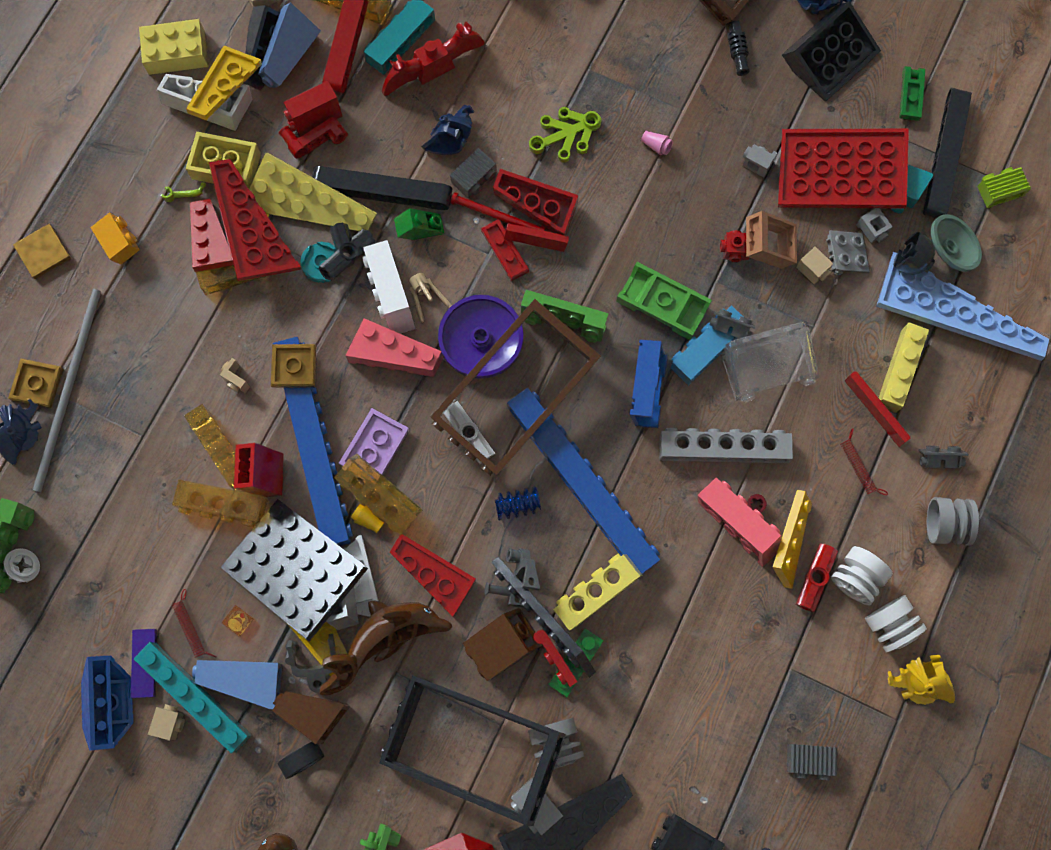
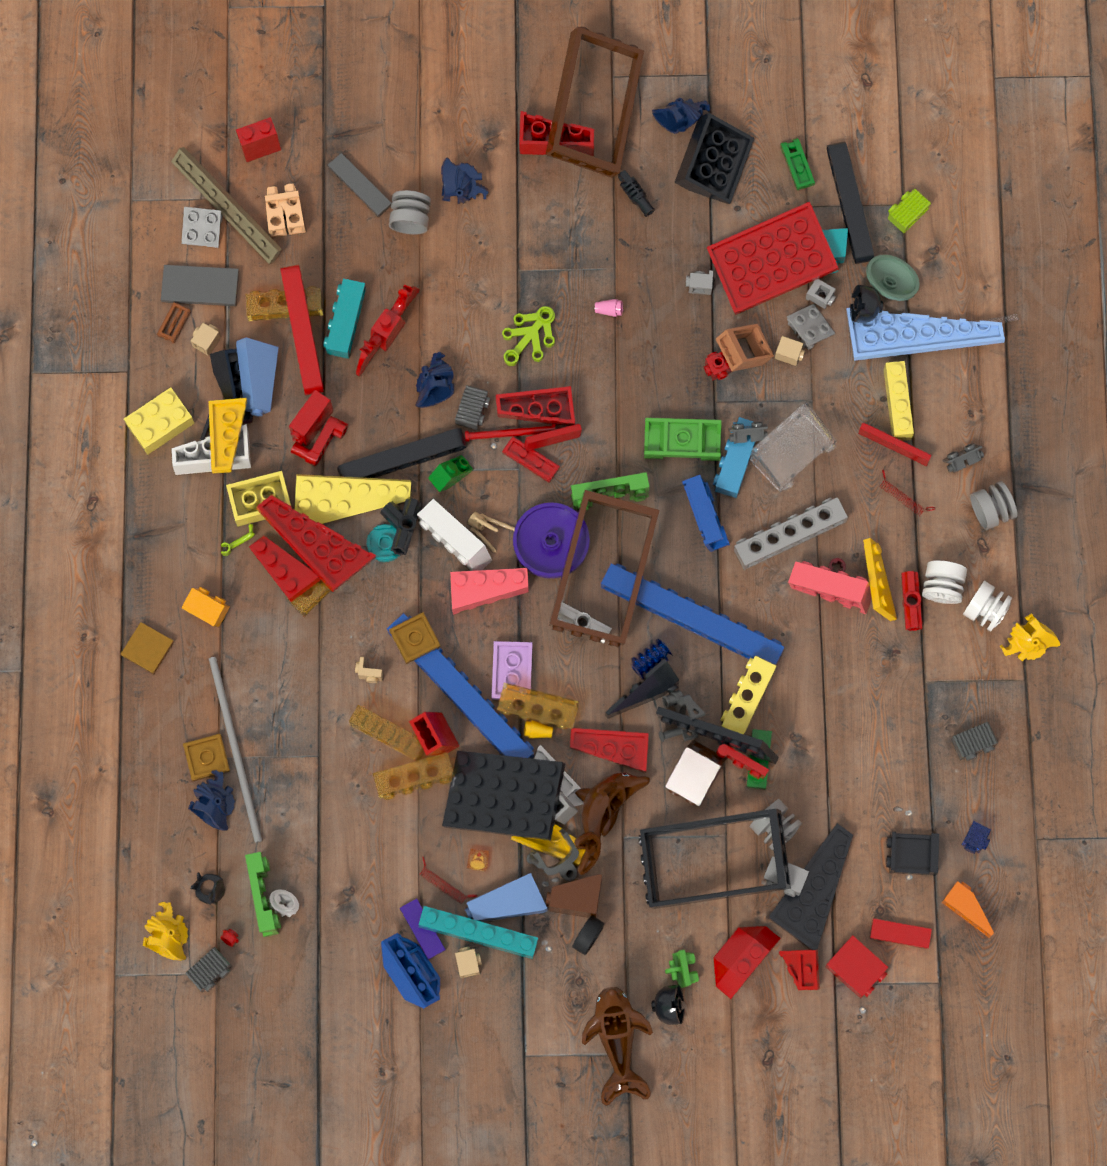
camera: 25 degrees left, 0 degrees up
none -> black wedge [605,658,679,719]

